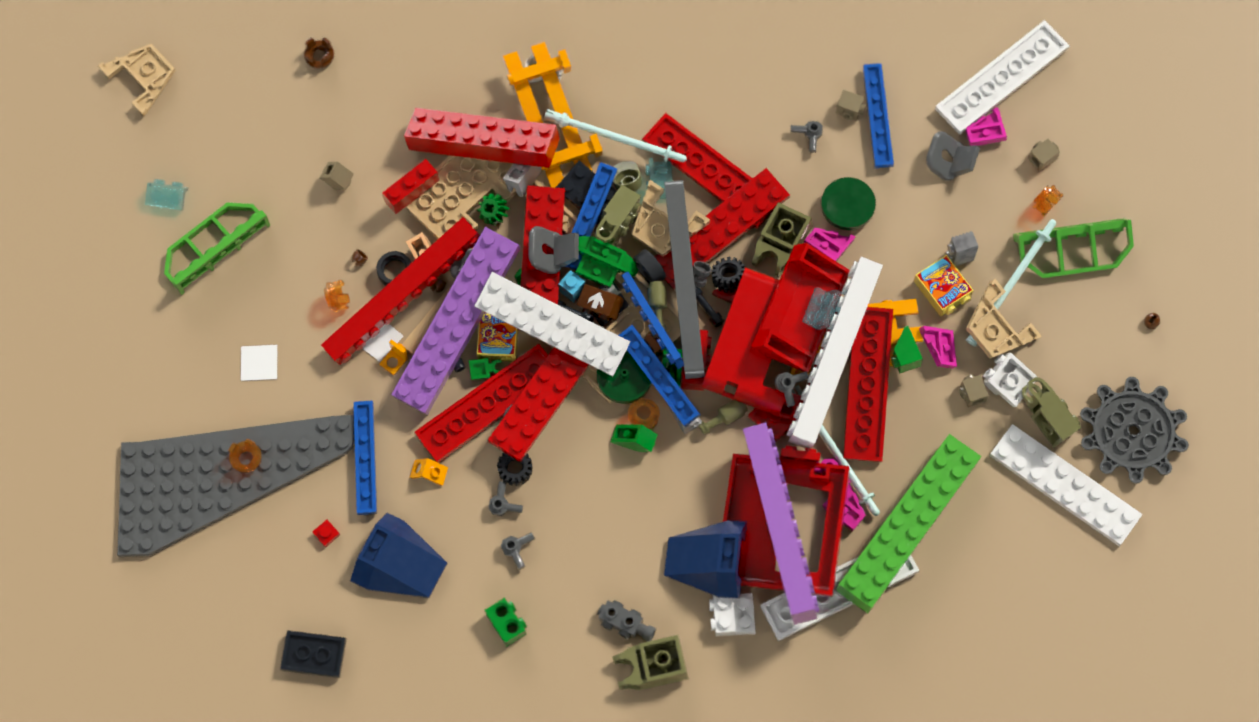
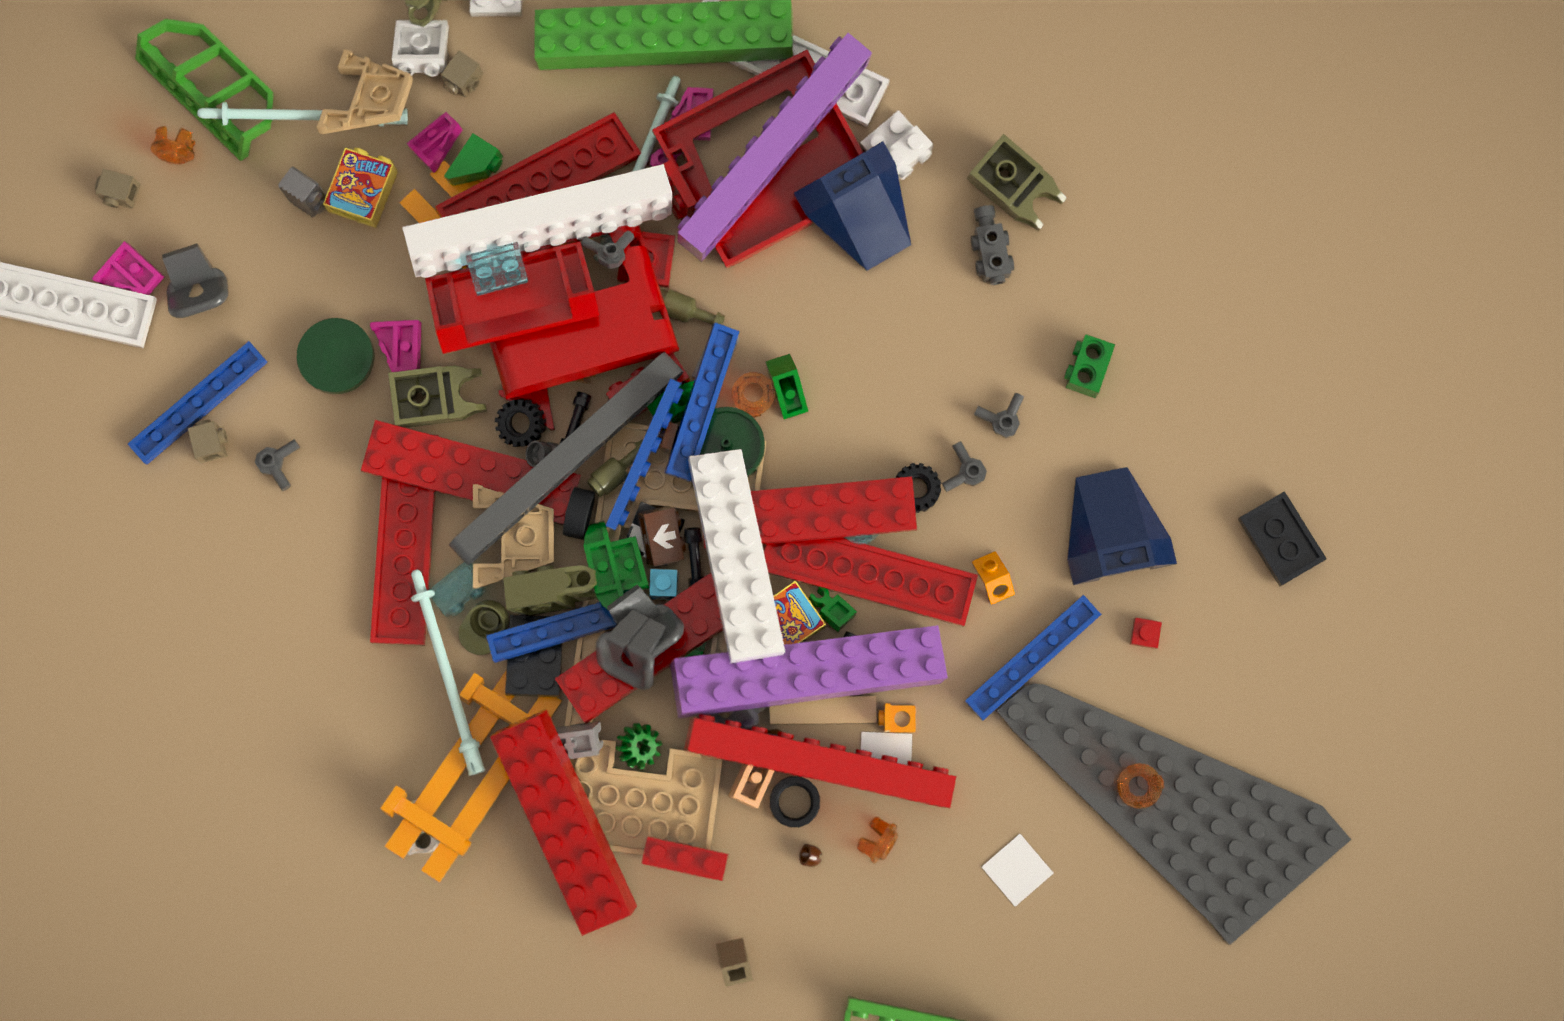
camera: 130 degrees left, 10 degrees up
none -> dark grey piece [596,610,665,690]

